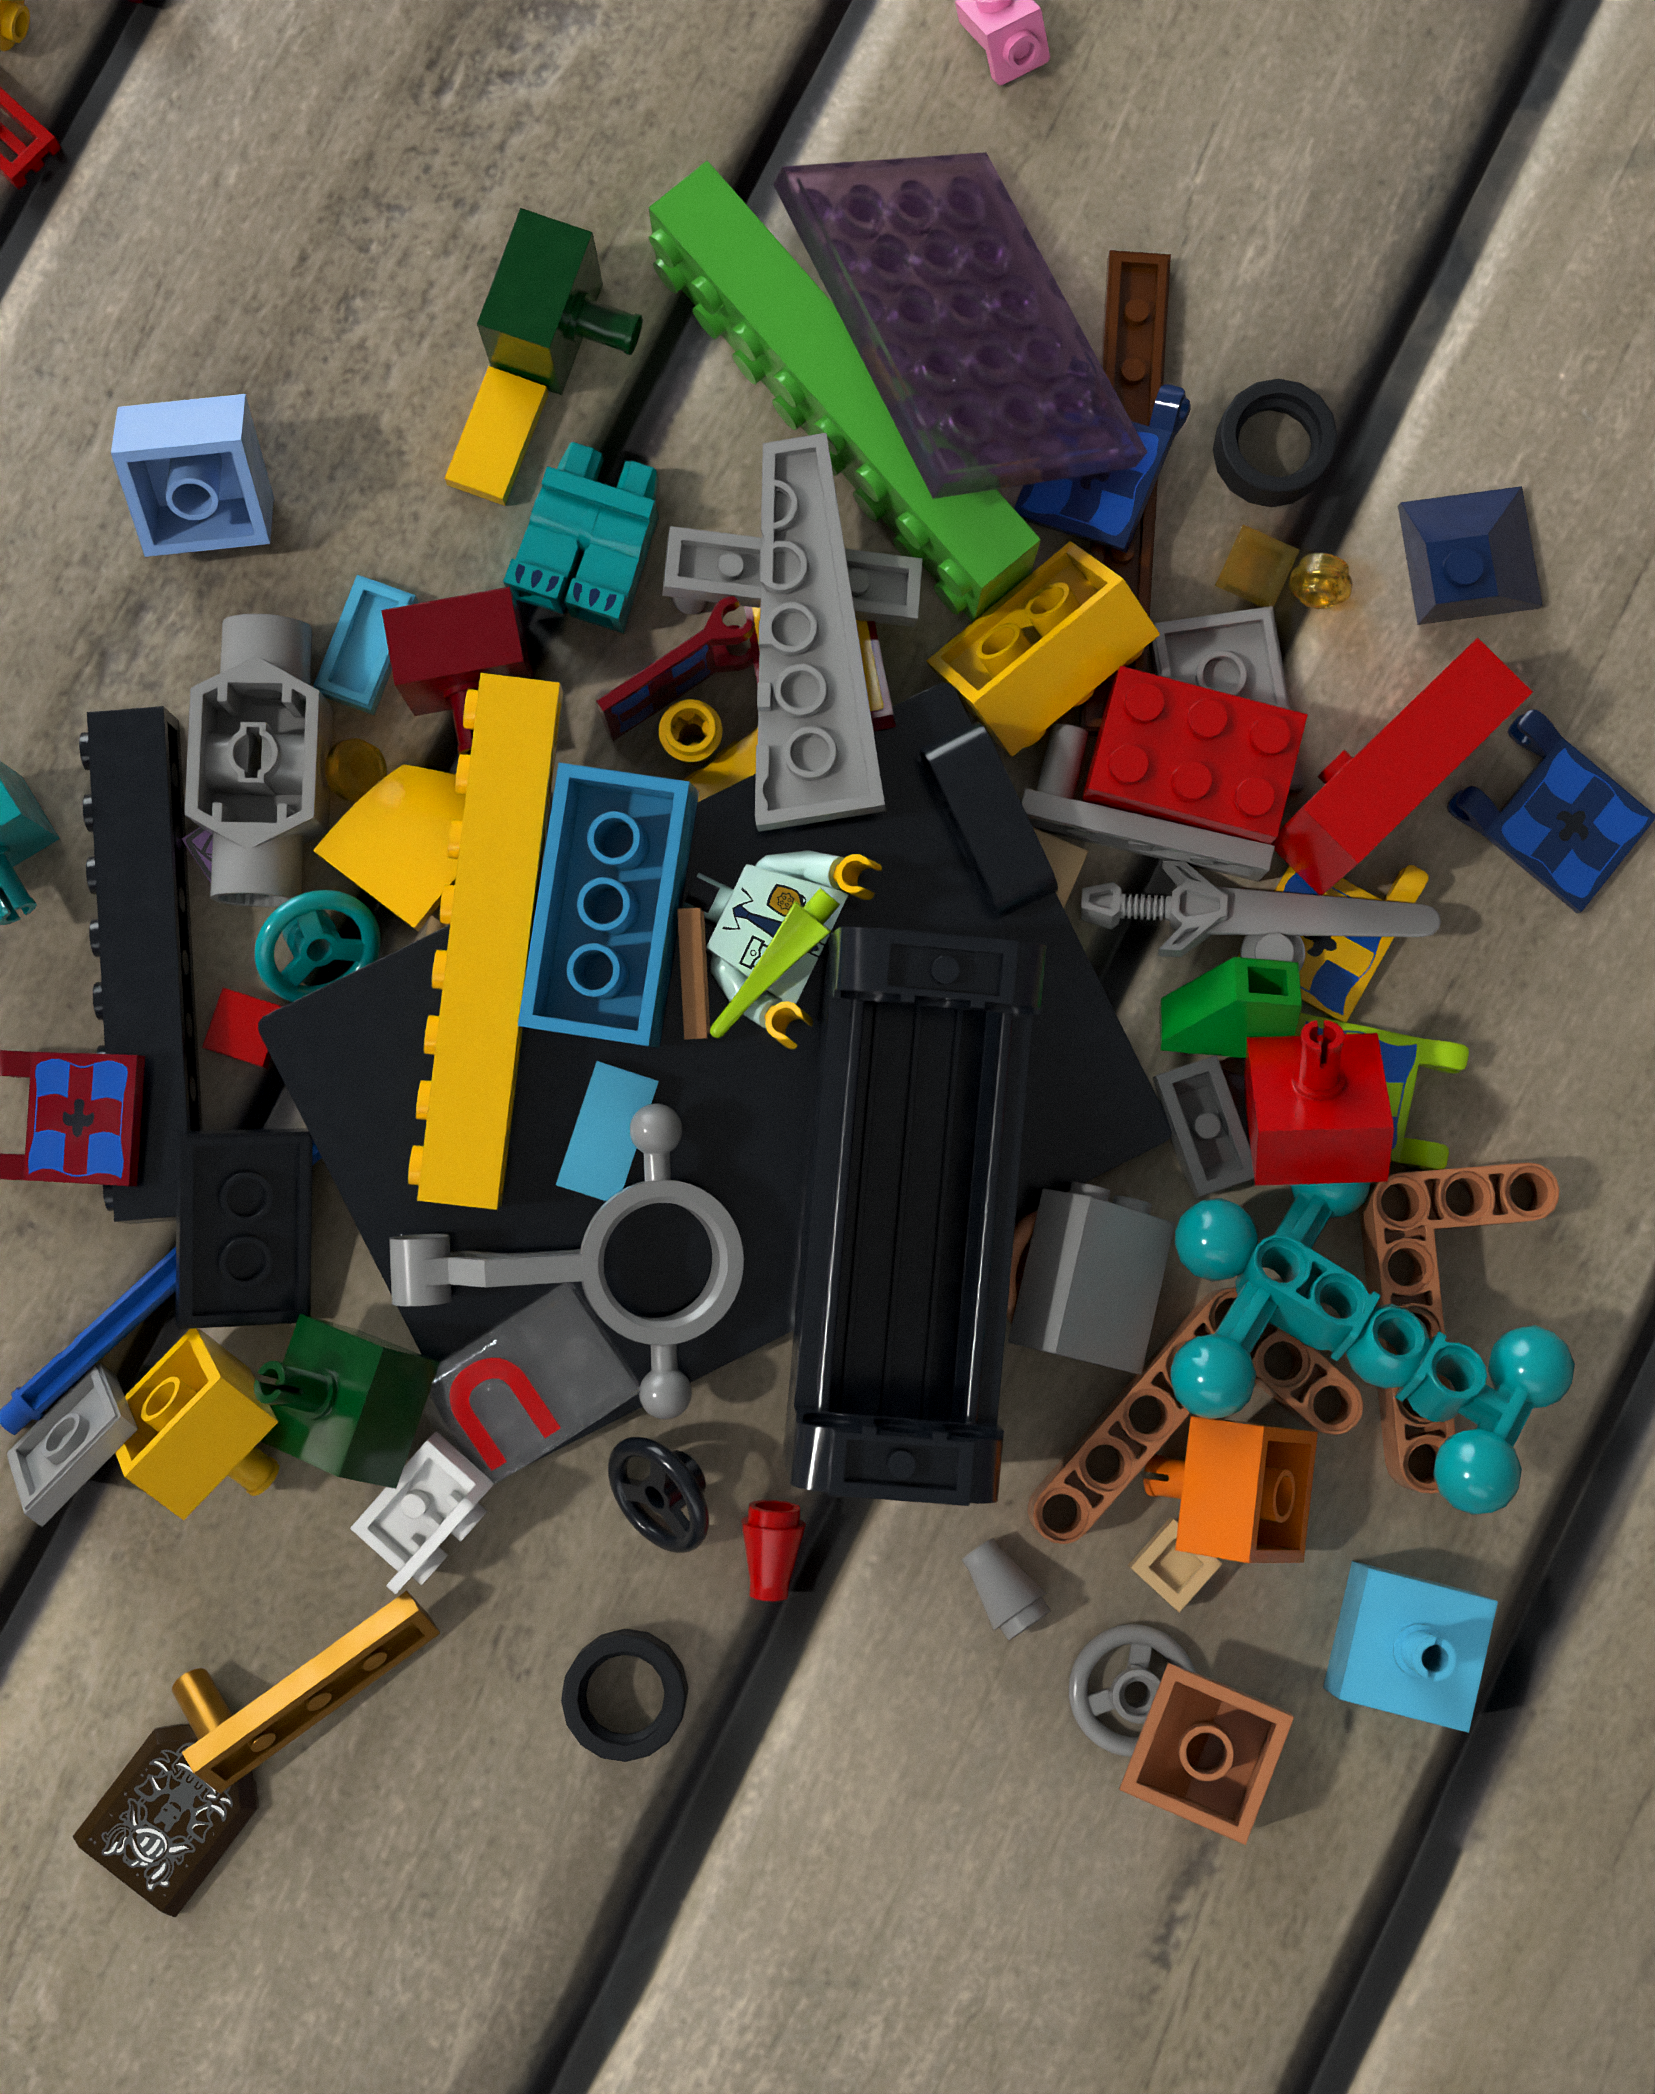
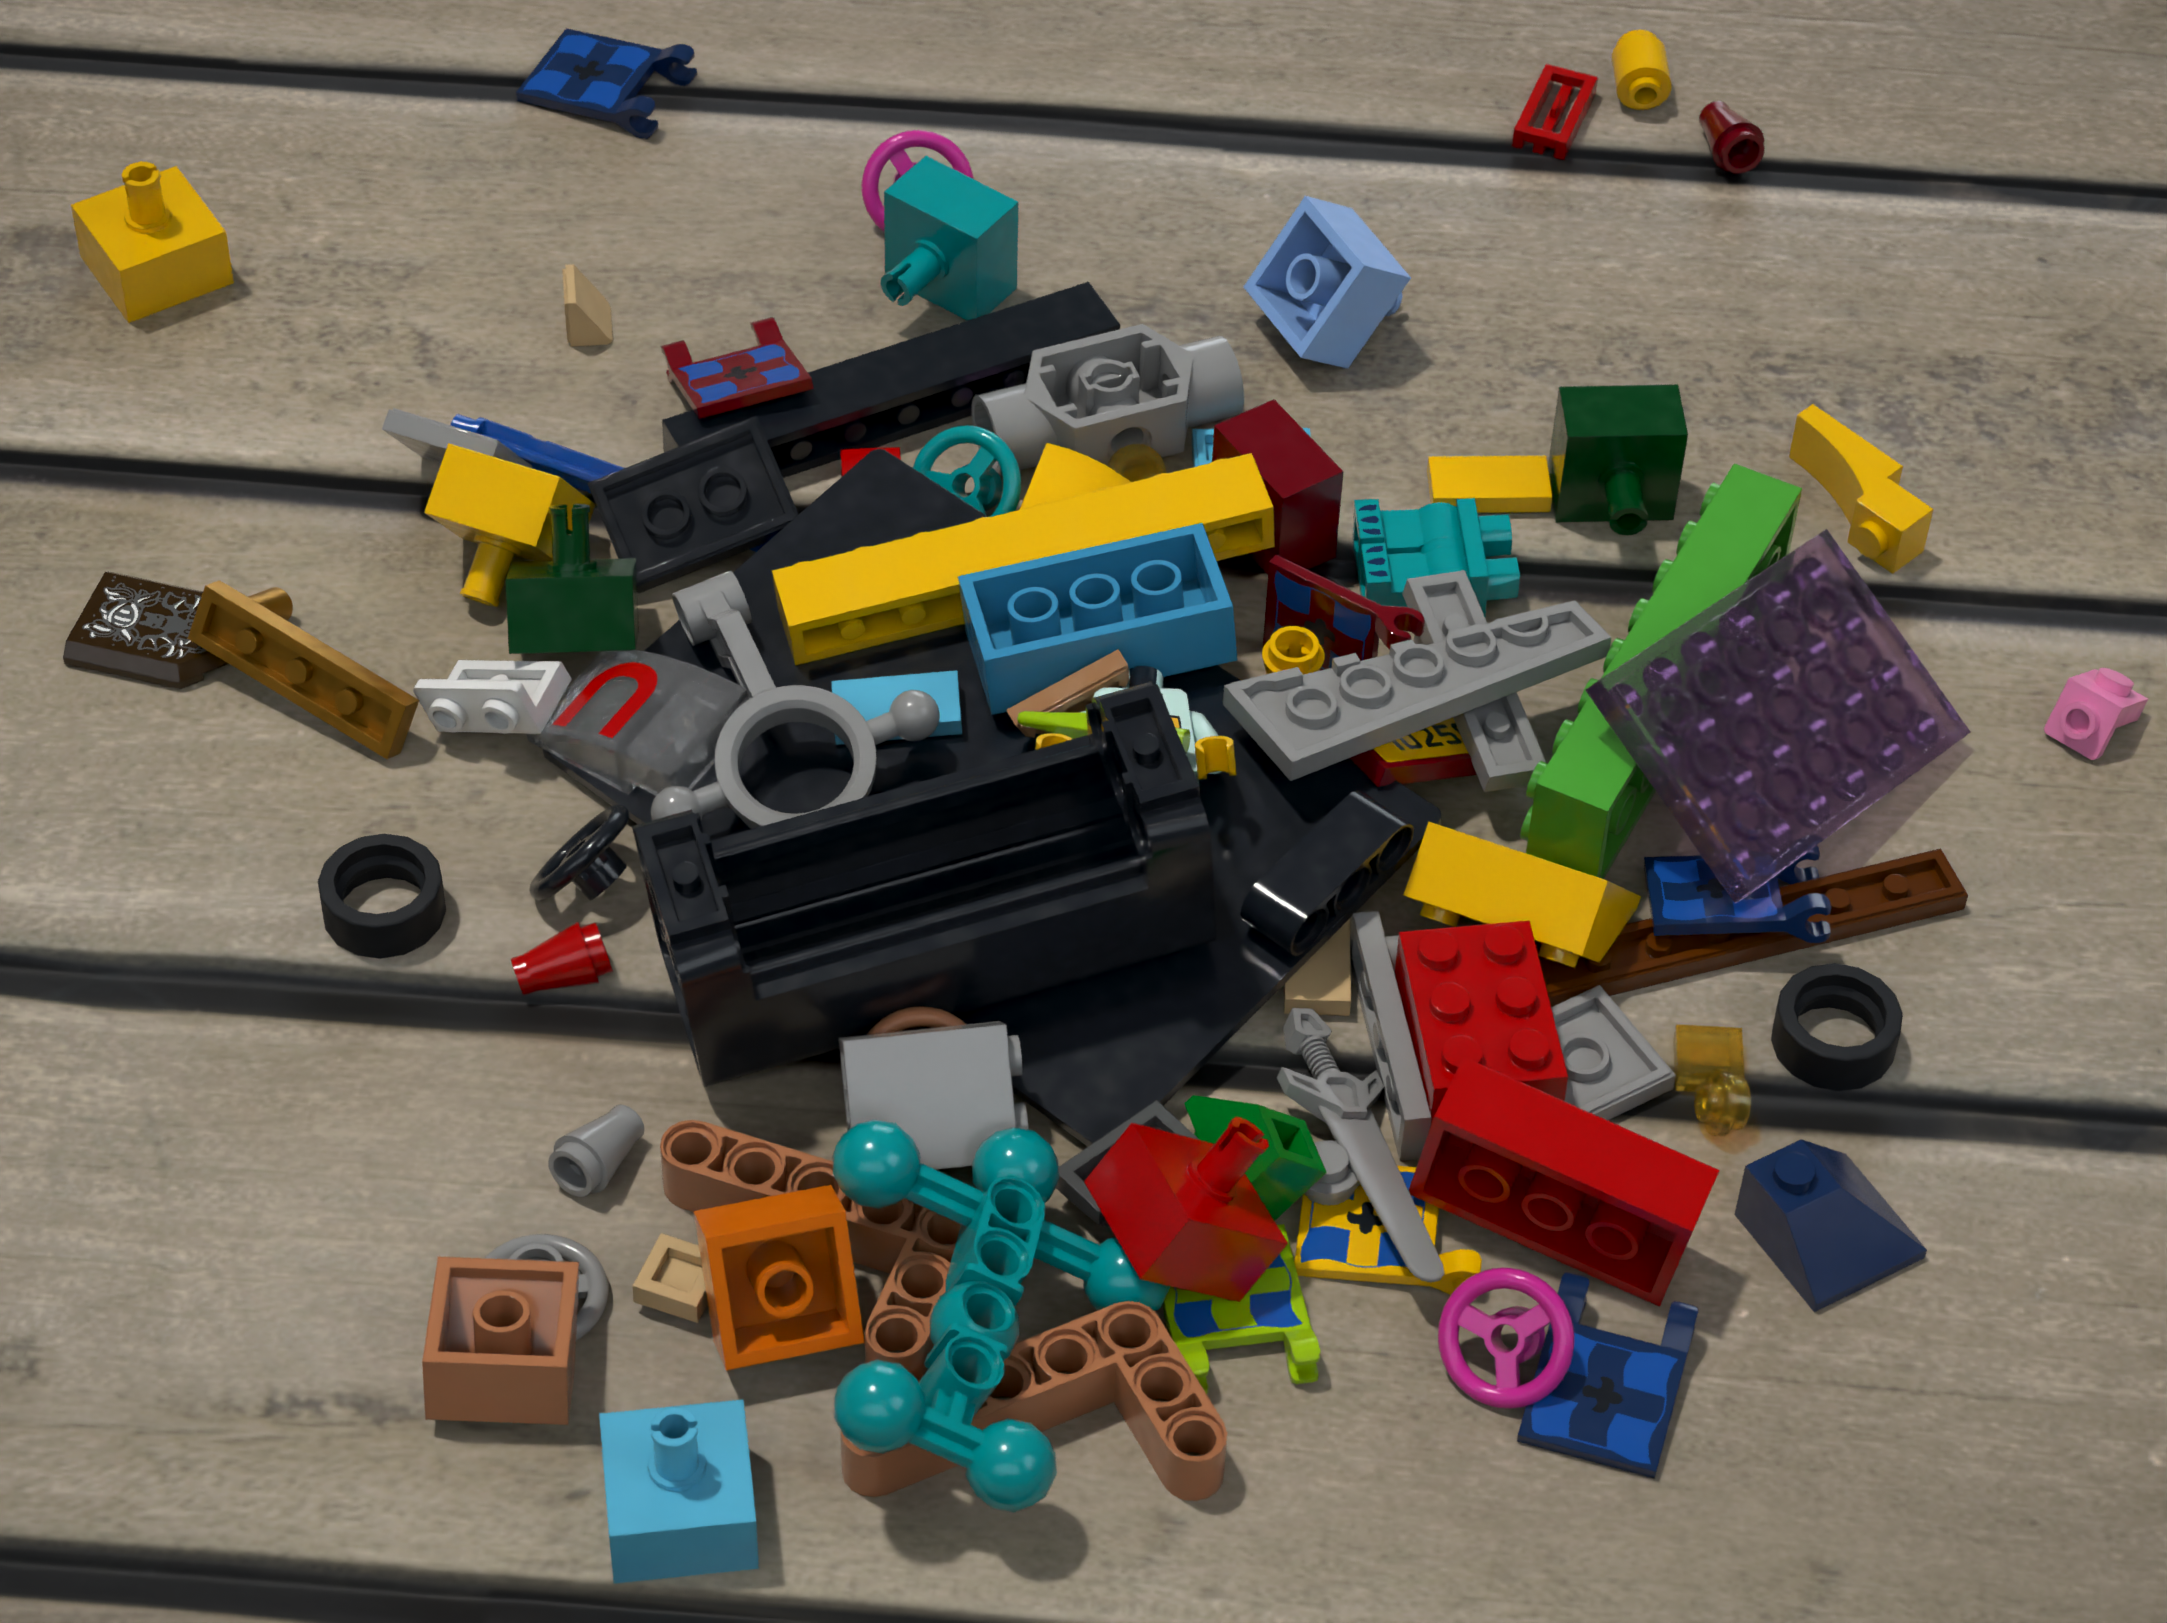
camera: 70 degrees right, 35 degrees down
none -> dark pink piece [1438,1268,1574,1409]
none -> yellow slope [1789,404,1933,574]

